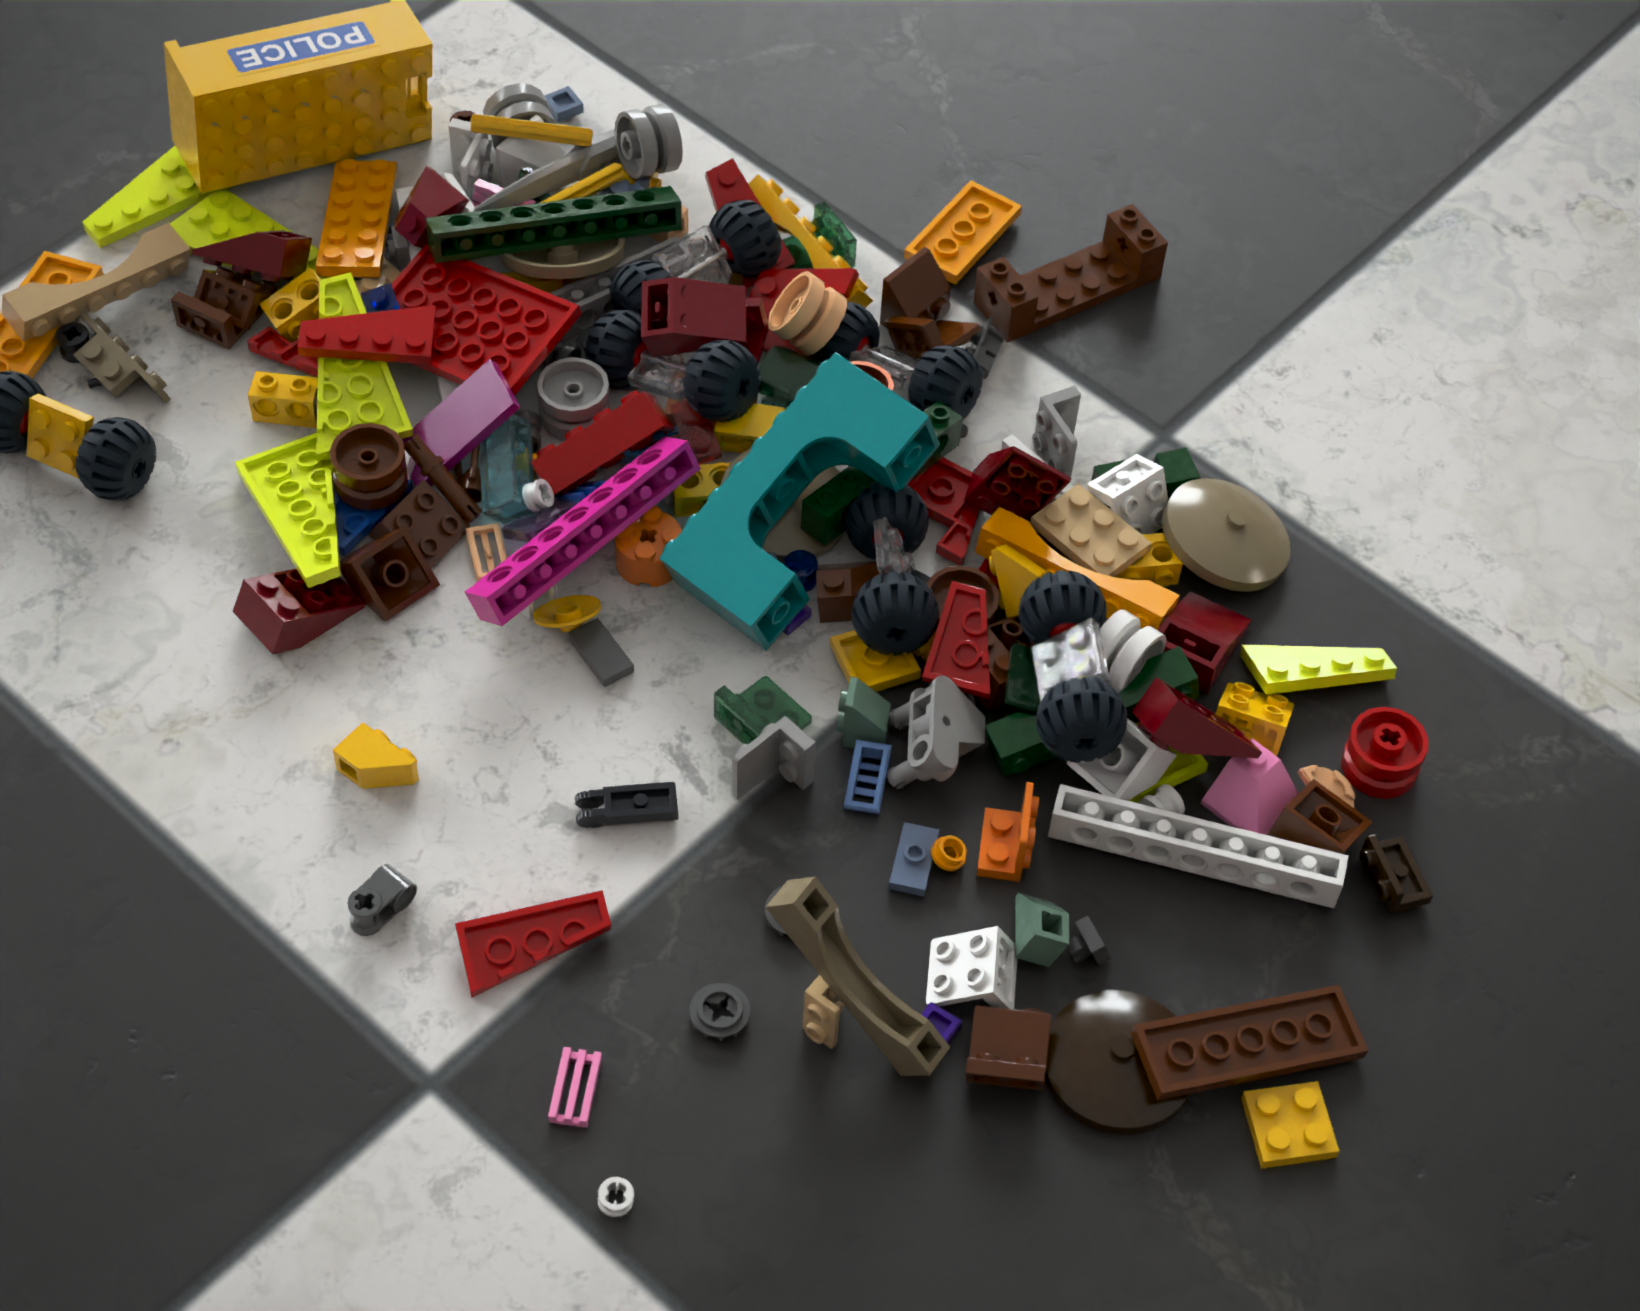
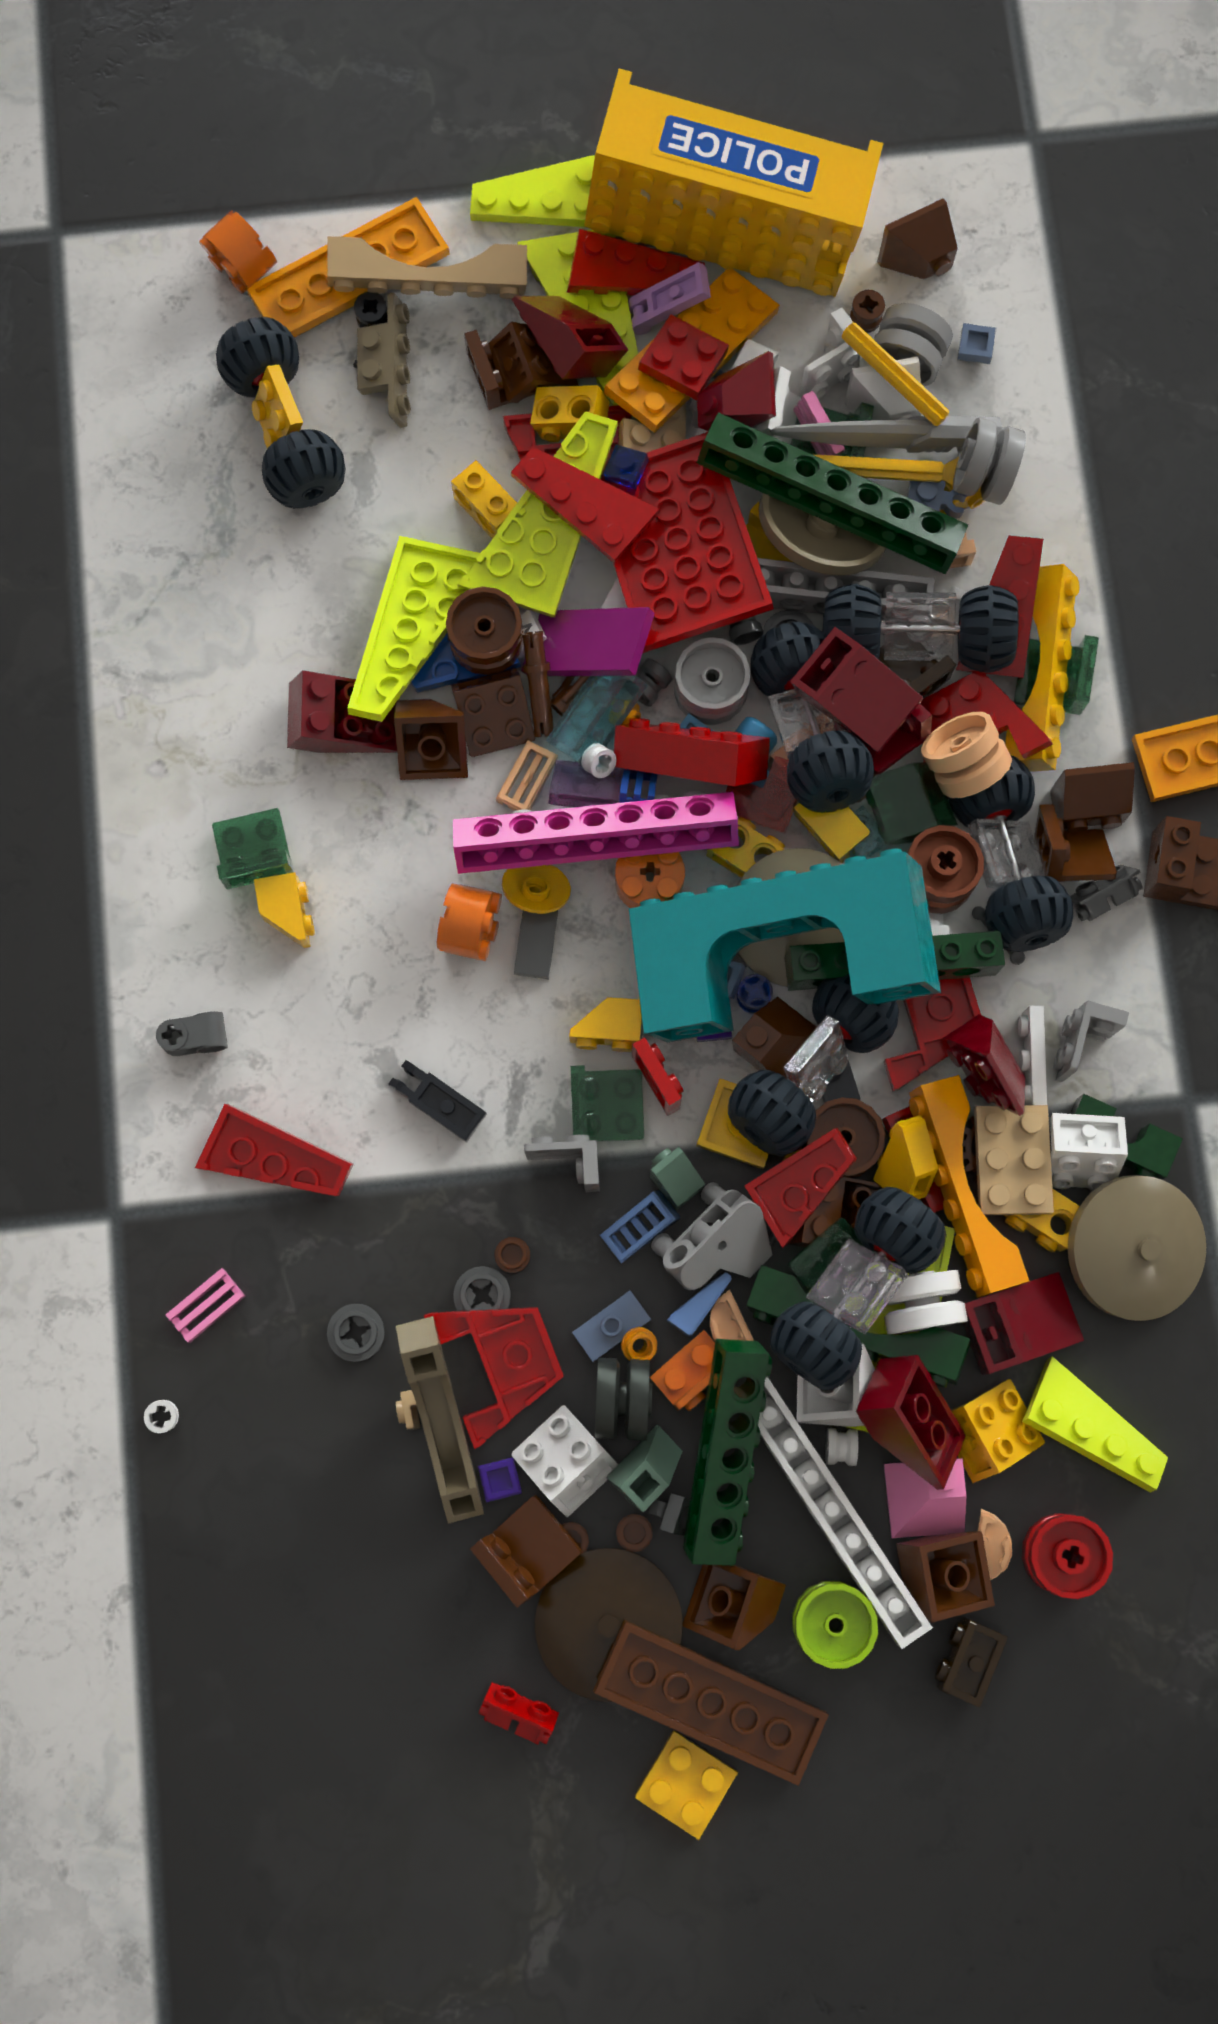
camera: 45 degrees right, 25 degrees up
none -> clear green bracket [212,808,294,890]
none -> red wing [424,1307,564,1449]
none -> orange brick [437,883,502,961]
none -> red hinge [478,1682,559,1745]
none -> reddish brown plate [494,1237,530,1273]
none -> red wing [566,228,705,295]
none -> yellow slope [569,997,642,1052]
none -> pearl dark grey wheel [595,1358,652,1441]
none -> reddish brown tile [616,1514,653,1552]
none -> lavender plate [628,262,711,335]
none -> red plate [632,1037,684,1116]
none -> red plate [638,314,729,401]
none -> medium blue slope [667,1272,732,1337]
none -> dark green brick [683,1339,772,1566]
none -> reddish brown slope [683,1565,786,1651]
none -> light nougat plate [709,1290,754,1342]
none -> lime wheel [792,1581,878,1669]
none -> reddish brown slope [877,198,958,279]

